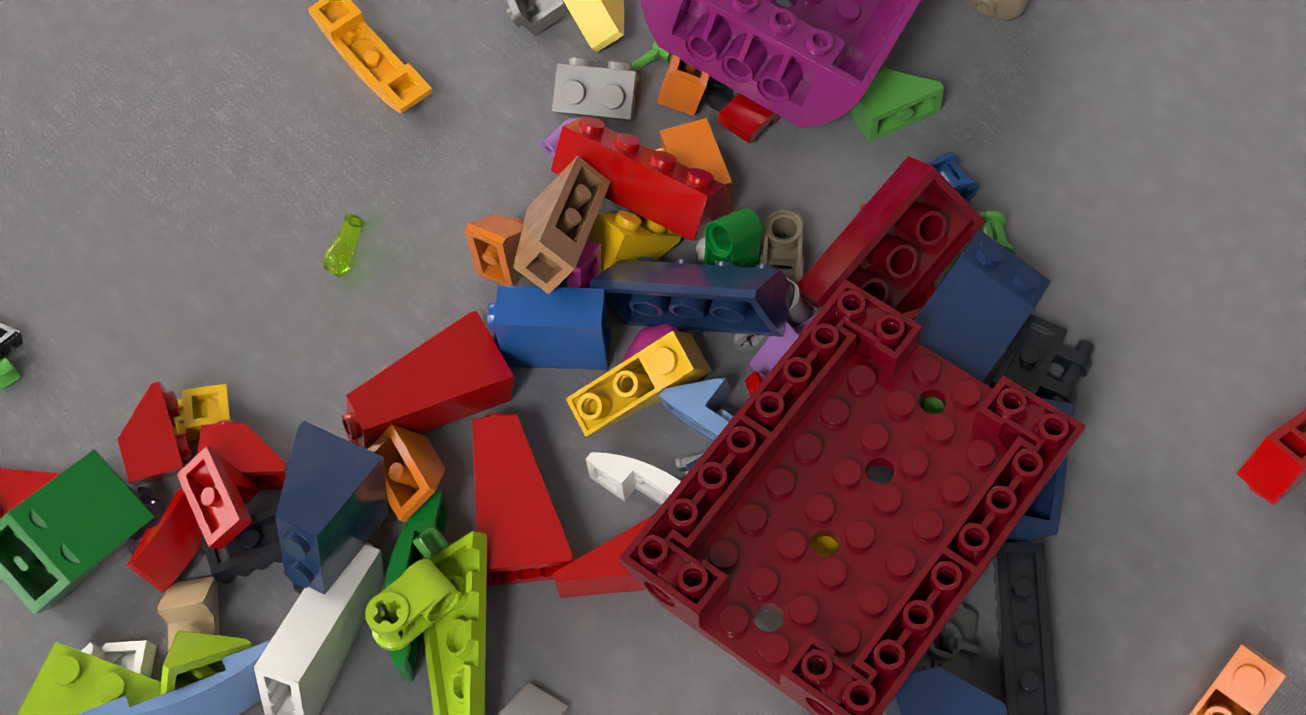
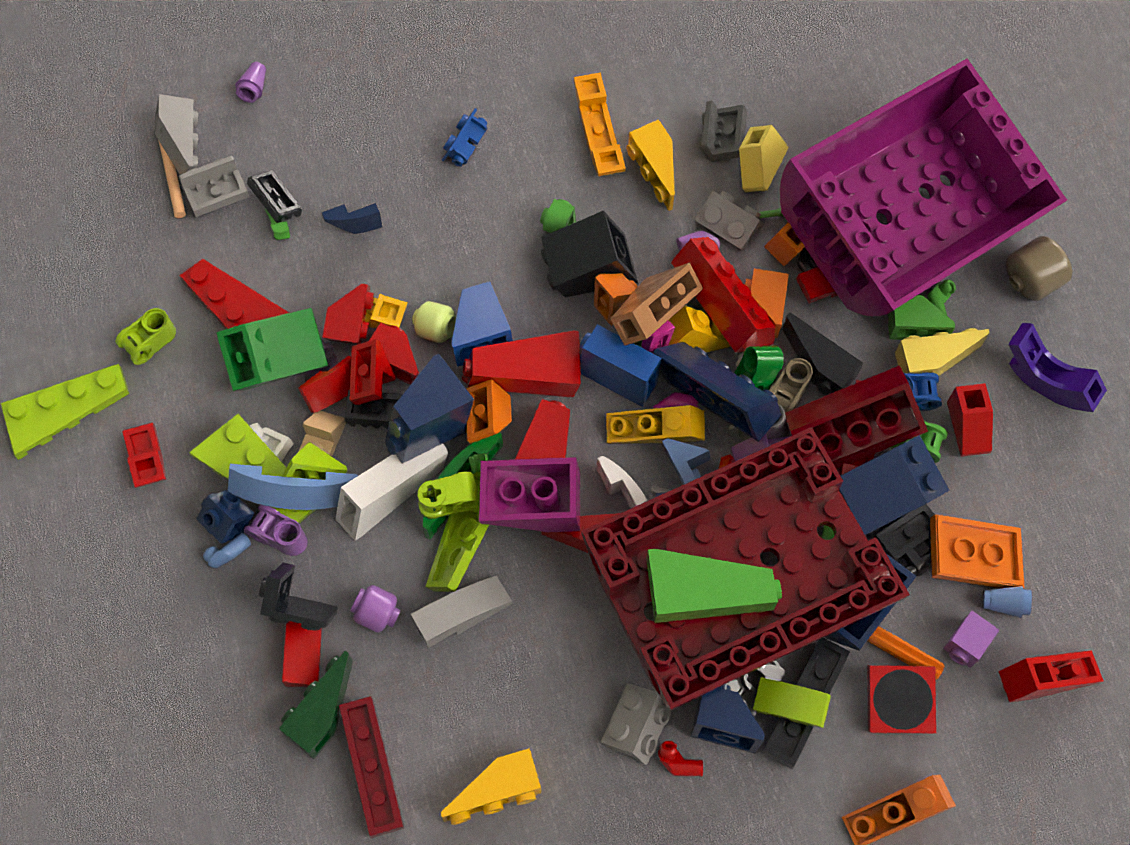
camera: 20 degrees right, 5 degrees up
clear neon green arm [322,214,365,277] -> none
none -> dark blue slope [321,203,383,234]
none -> yellowish green head [412,301,456,343]
none -> blue hinge [442,108,487,167]
none -> slope [451,281,513,367]
none -> magenta slope [479,457,580,532]
none -> bright green plate [540,199,576,233]
none -> black slope [541,210,638,297]
none -> yellow slope [626,119,675,211]
none -> bright green slope [646,549,782,623]
none -> lime slope [753,678,831,728]
none -> black slope [782,312,863,396]
none -> orange axle [867,626,945,680]
none -> black tile [867,665,936,734]
none -> light yellow slope [895,328,990,376]
none -> bright green arm [927,279,956,316]
none -> orange tile [930,514,1024,588]
none -> medium lavender brick [943,611,999,668]
none -> red slope [947,383,993,457]
none -> medium blue cone [983,586,1032,618]
none -> dark purple arch [1008,323,1107,412]

